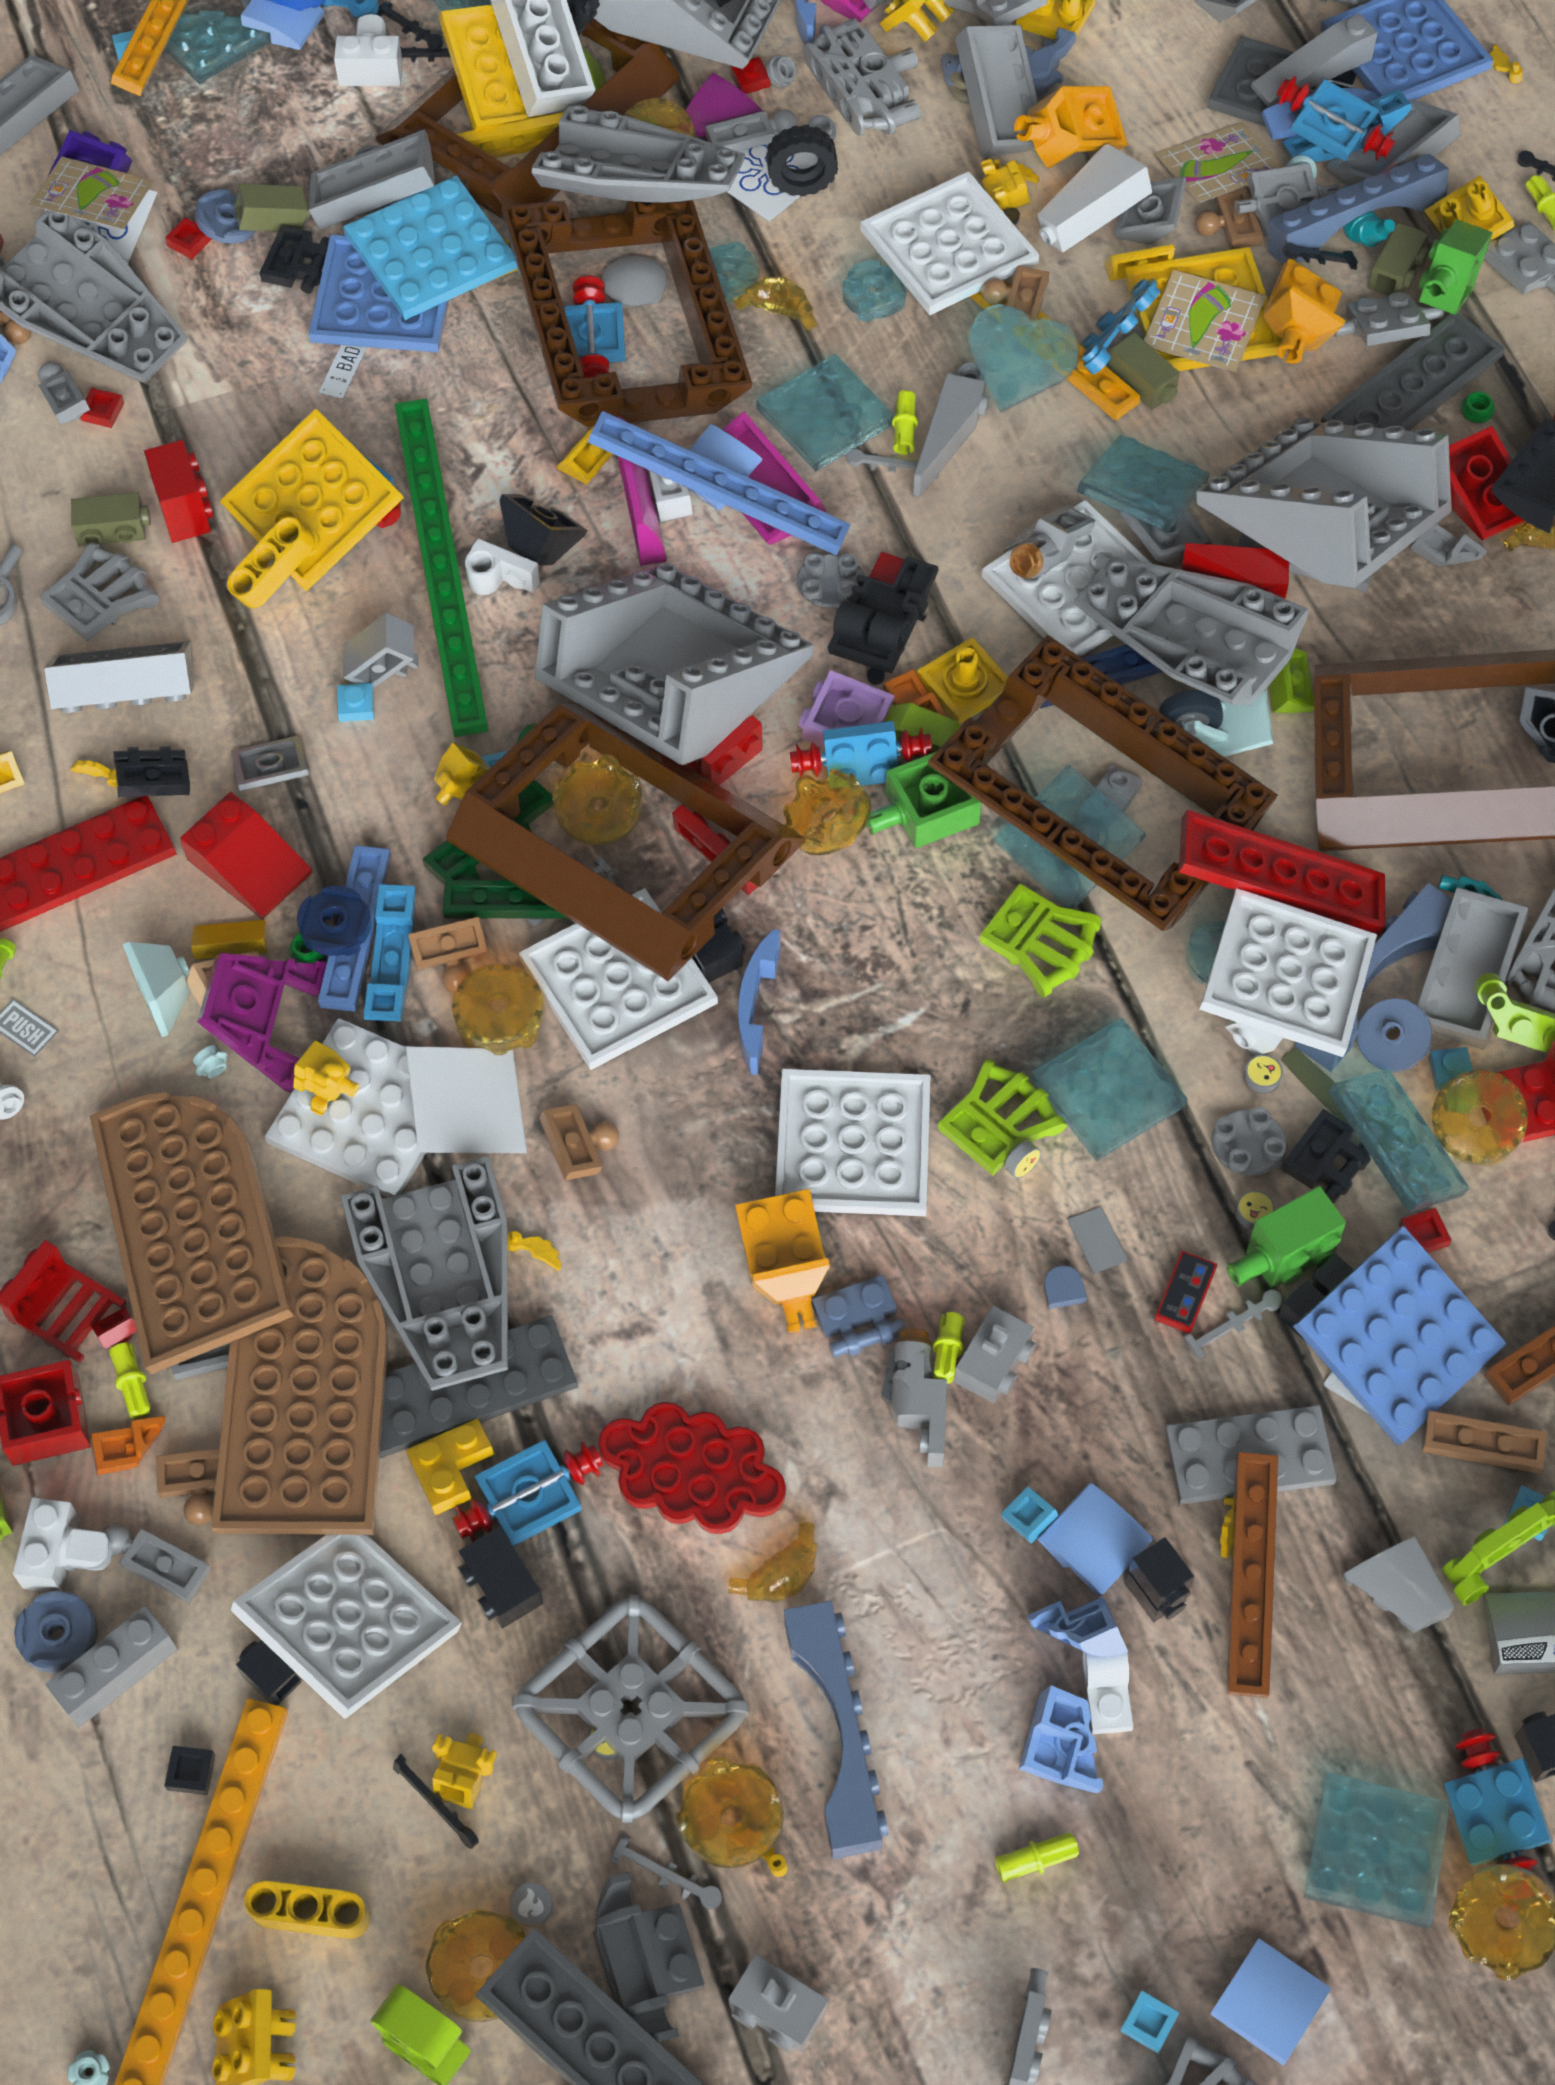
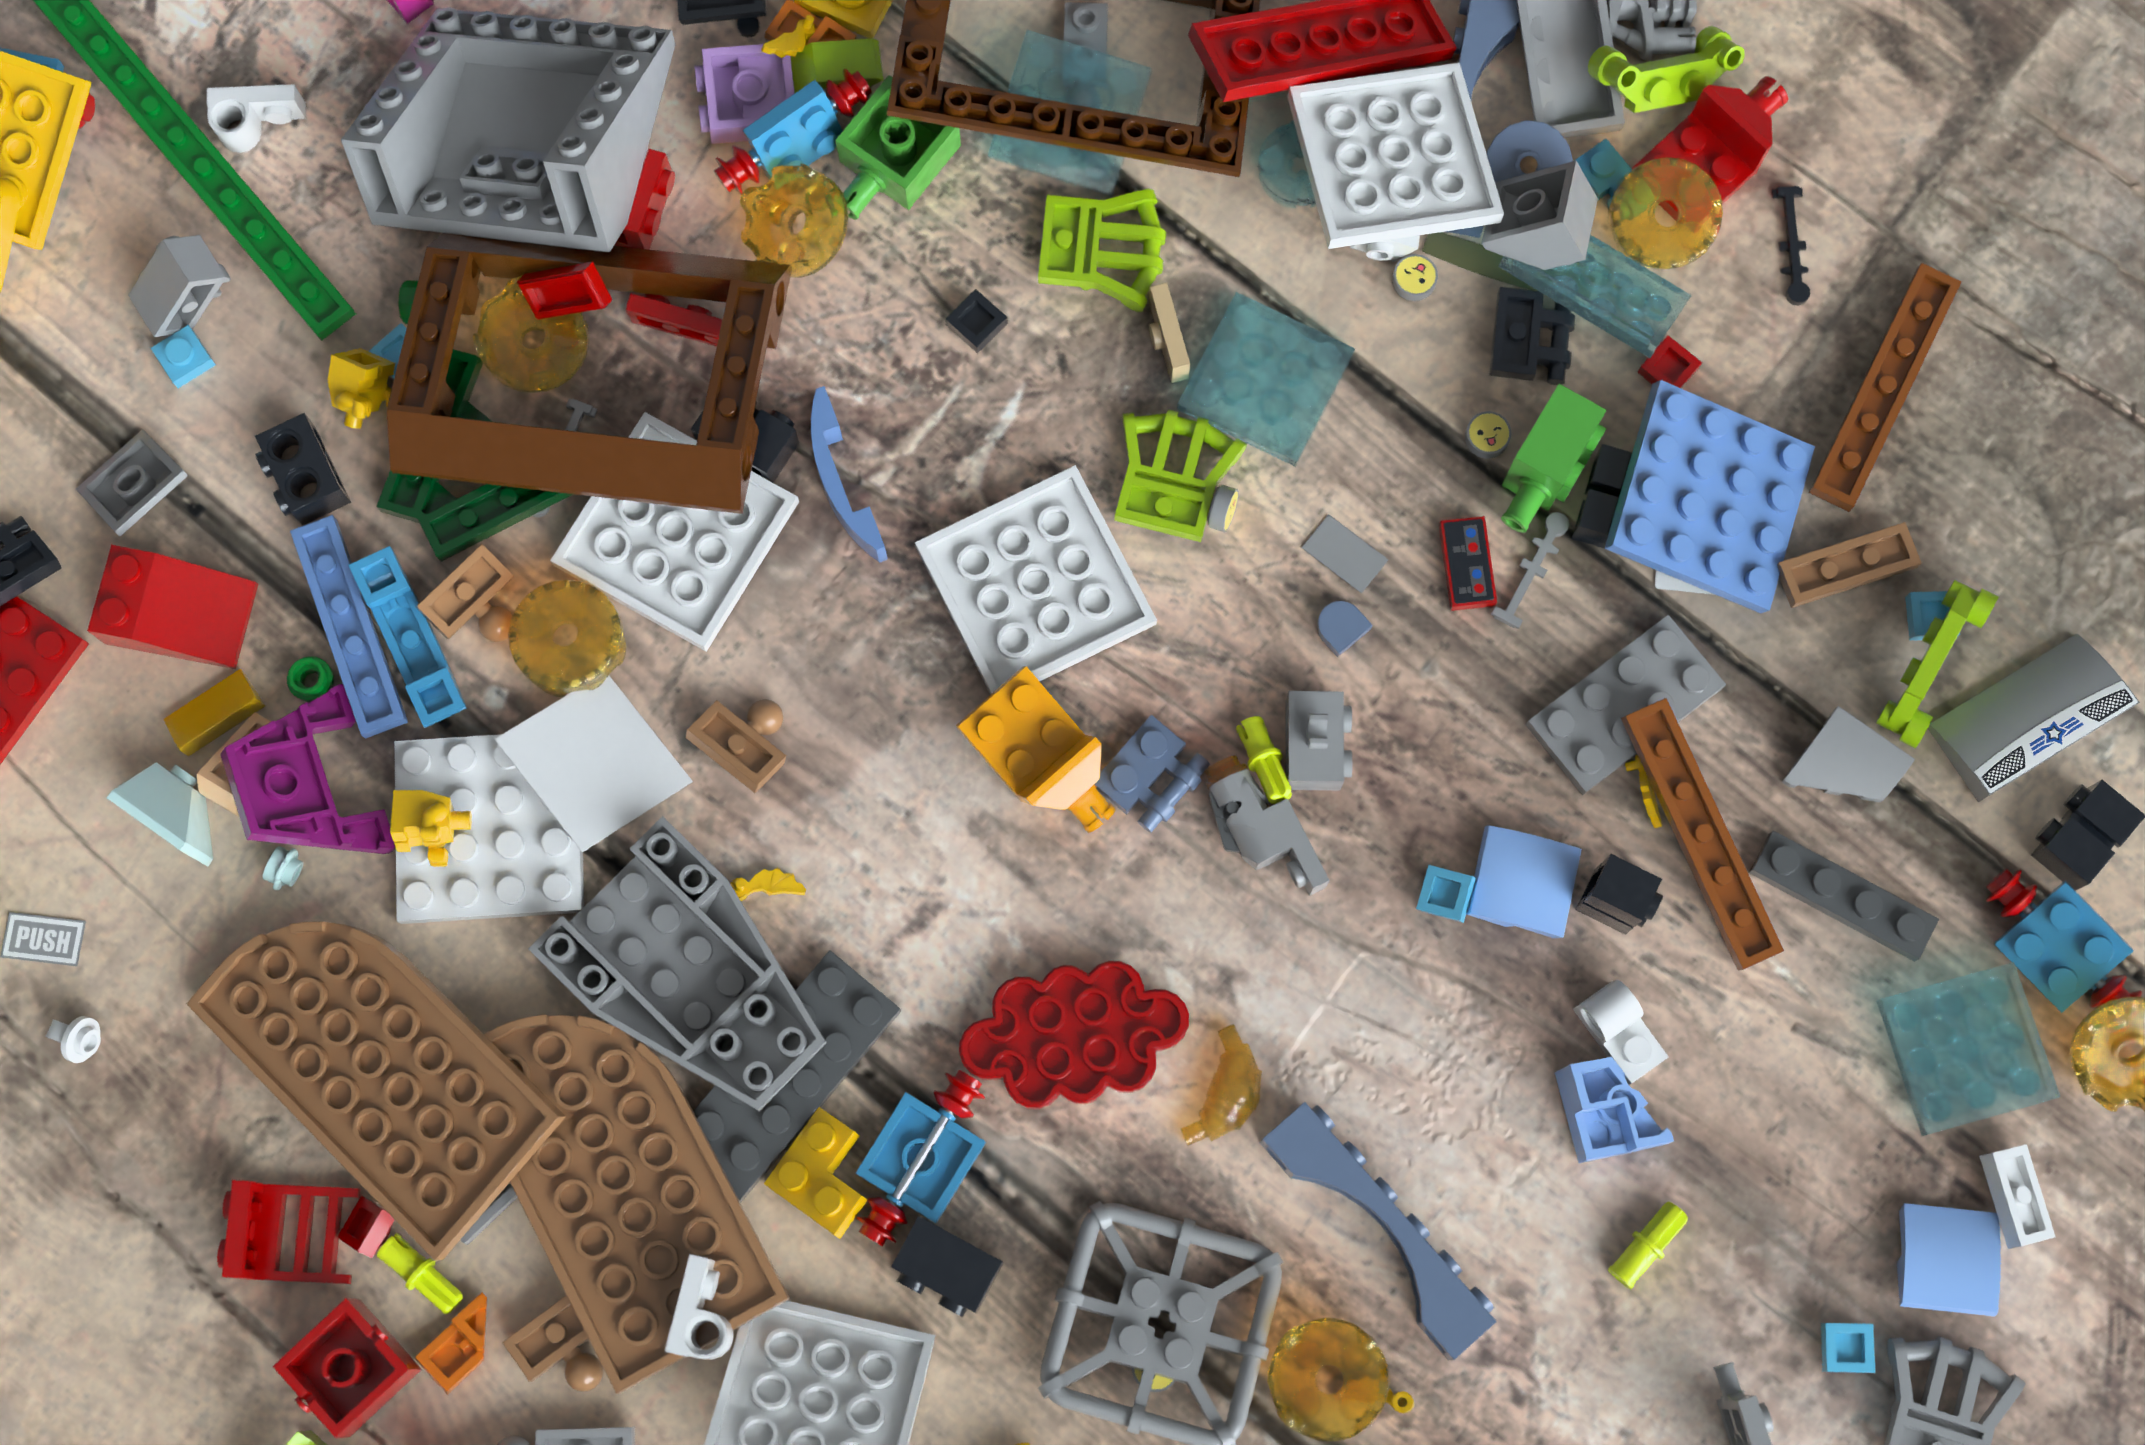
camera: 30 degrees left, 15 degrees up
dark blue plate [297,886,372,956] -> none
black slope [499,494,588,565] -> none
light blue slope [1027,1597,1128,1657] -> none
light grey dish [1211,1107,1287,1175] -> none
none -> black brick [255,413,351,526]
none -> red tile [517,261,612,320]
none -> white plate [665,1254,733,1359]
none -> yellow piece [761,15,815,58]
none -> black plate [945,289,1008,354]
none -> tan plate [1149,283,1190,383]
none -> light grey slope [1482,161,1598,270]
none -> dark grey plate [1749,831,1939,962]
none -> white plate [1979,1144,2055,1249]

